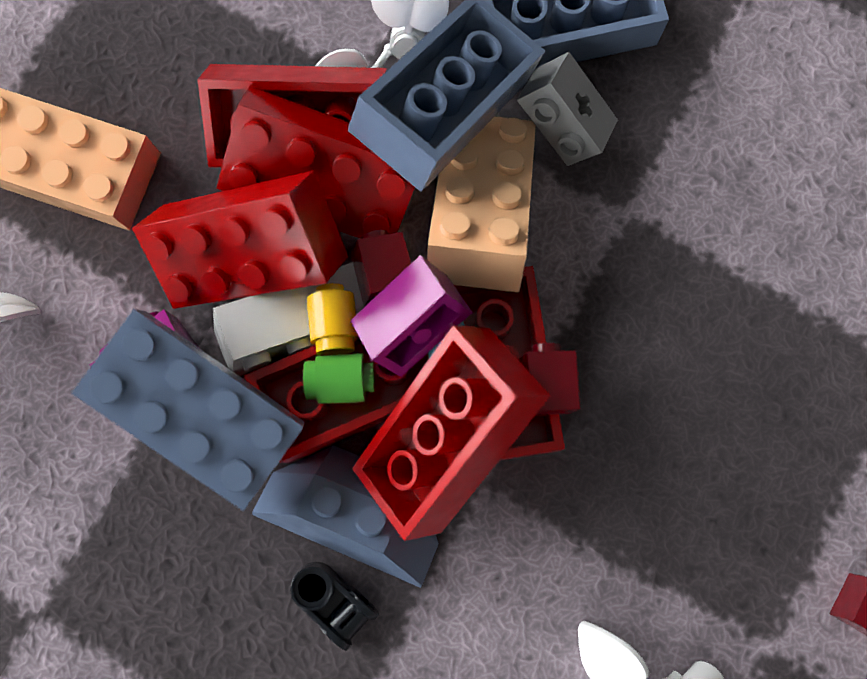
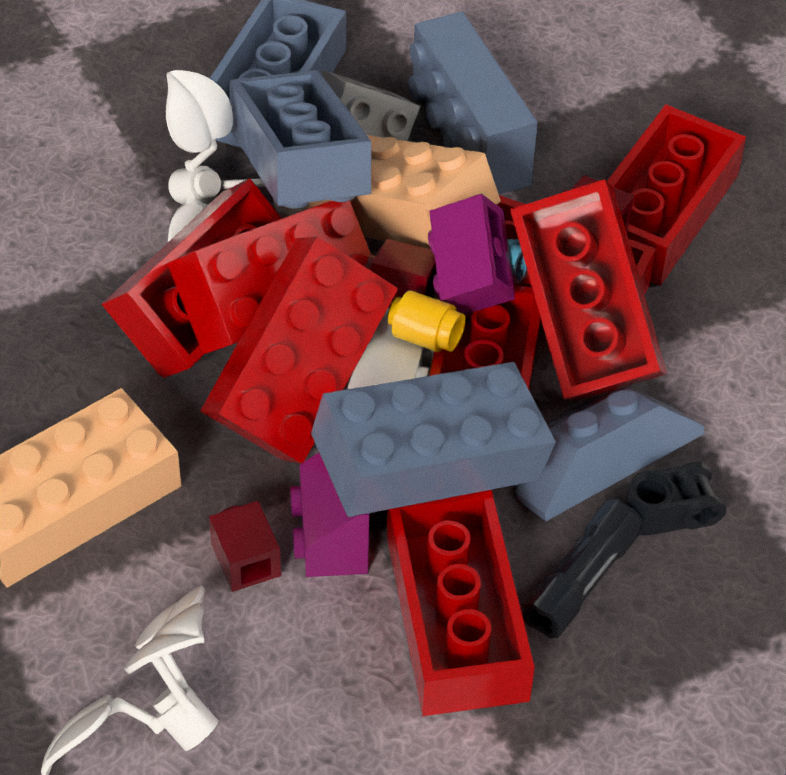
camera: 60 degrees left, 30 degrees down
bright green brick [303,353,375,404] -> none
none -> dark red brick [209,501,281,592]
none -> red brick [387,490,535,716]
none -> sand blue brick [408,11,538,195]
none -> black axle [522,499,644,639]
none -> red brick [607,104,746,286]

